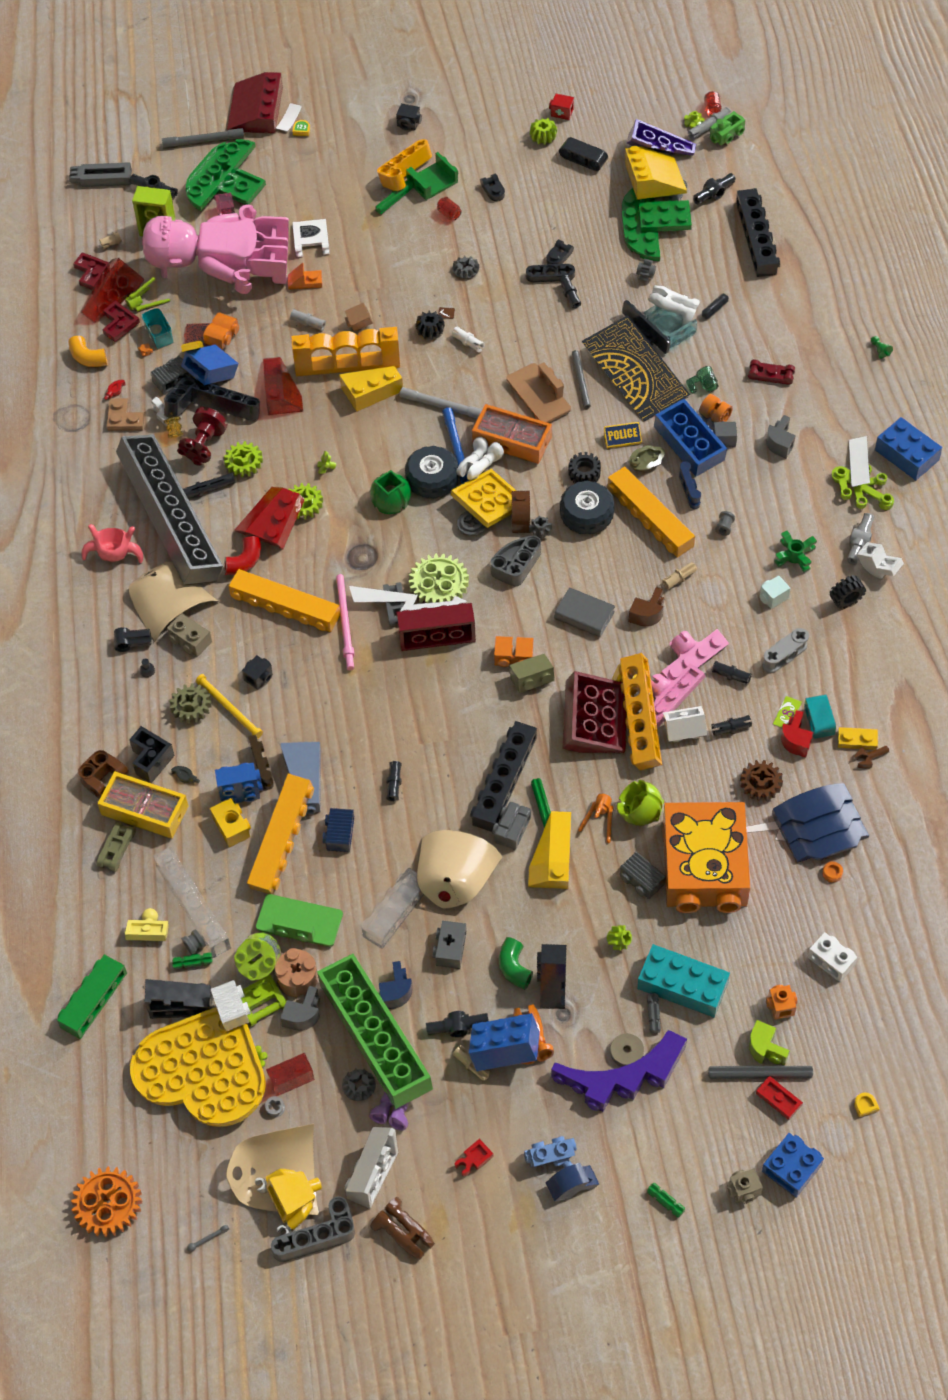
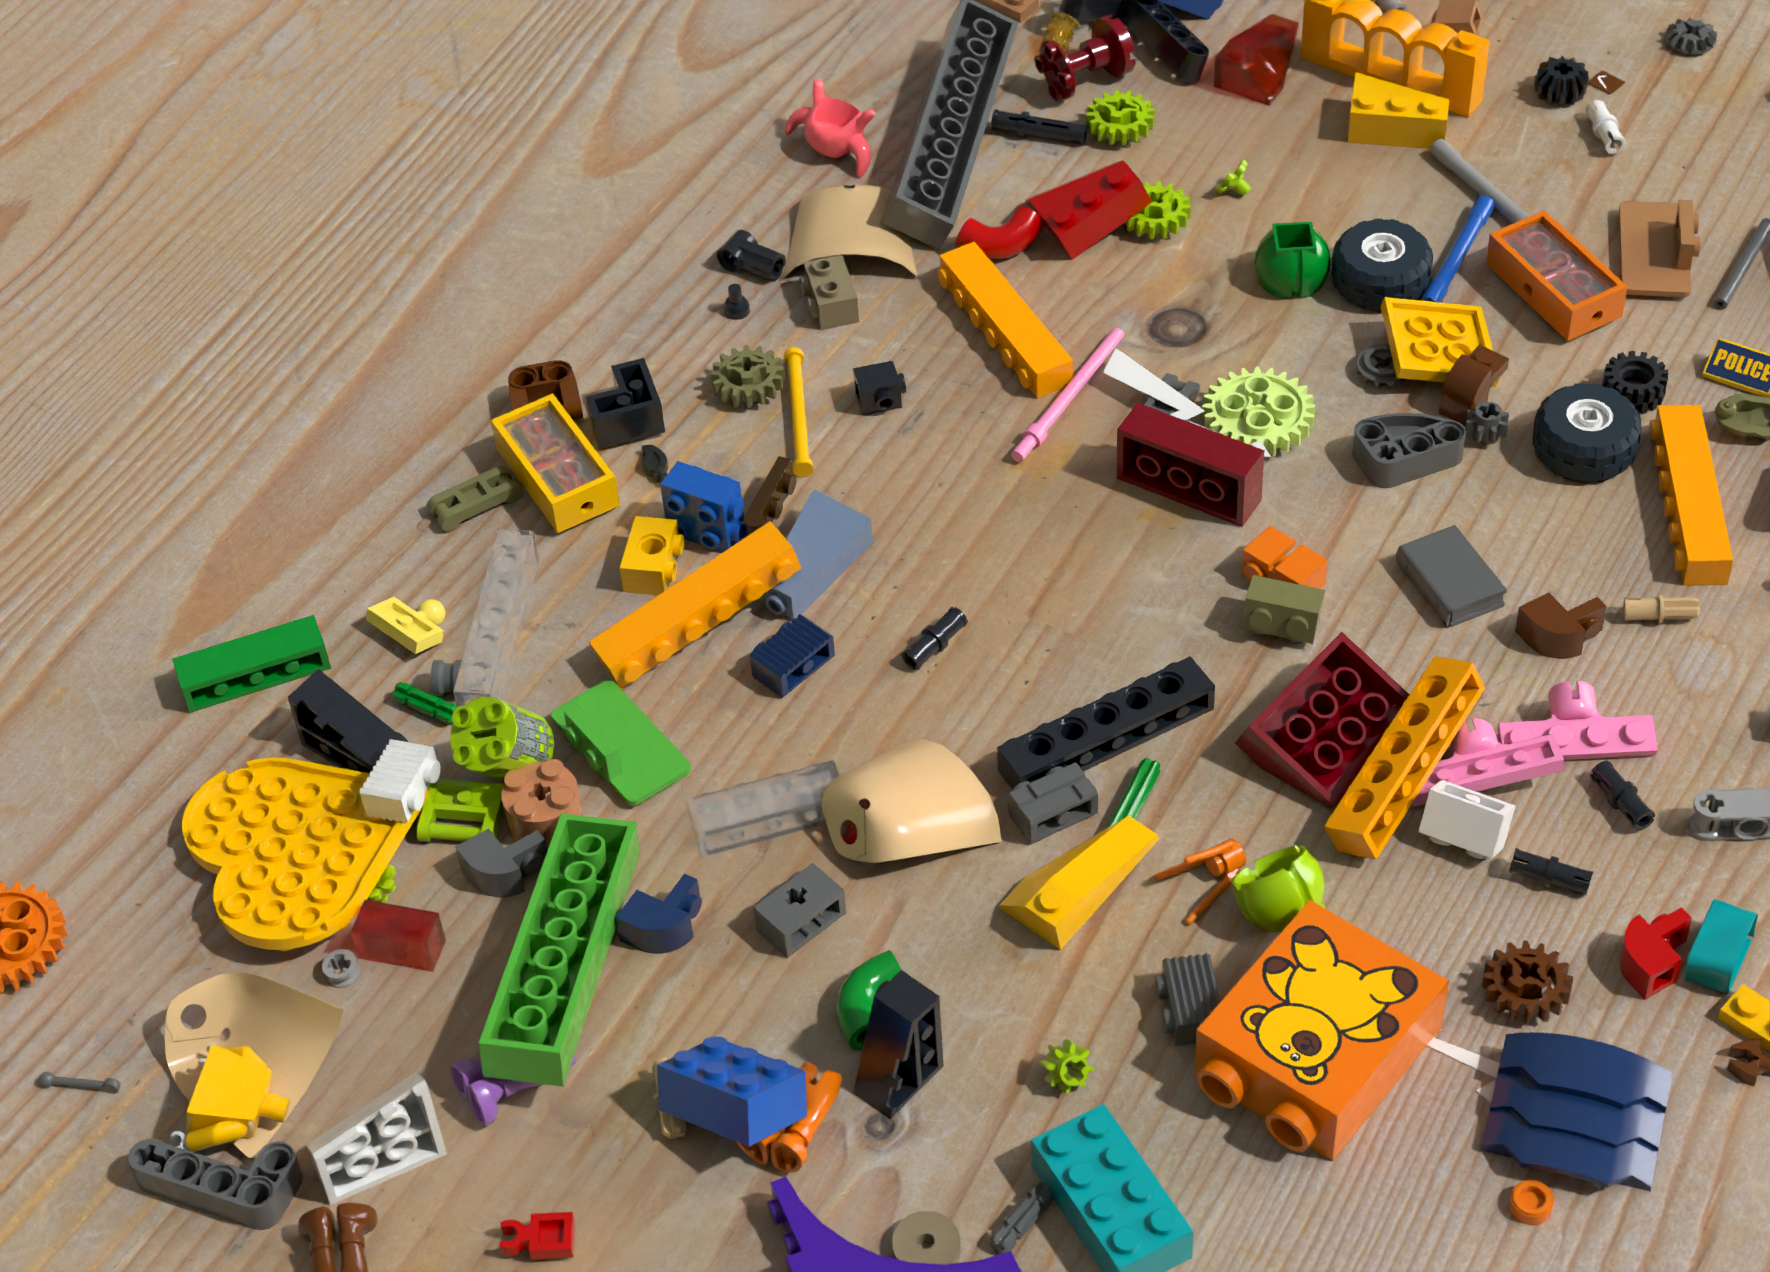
camera: 40 degrees right, 10 degrees down
dark grey gear [342,1068,376,1101] -> none
black pin [426,1011,489,1038] -> none
white piece [456,437,504,480] -> none
lime sticker [773,696,802,728] -> none

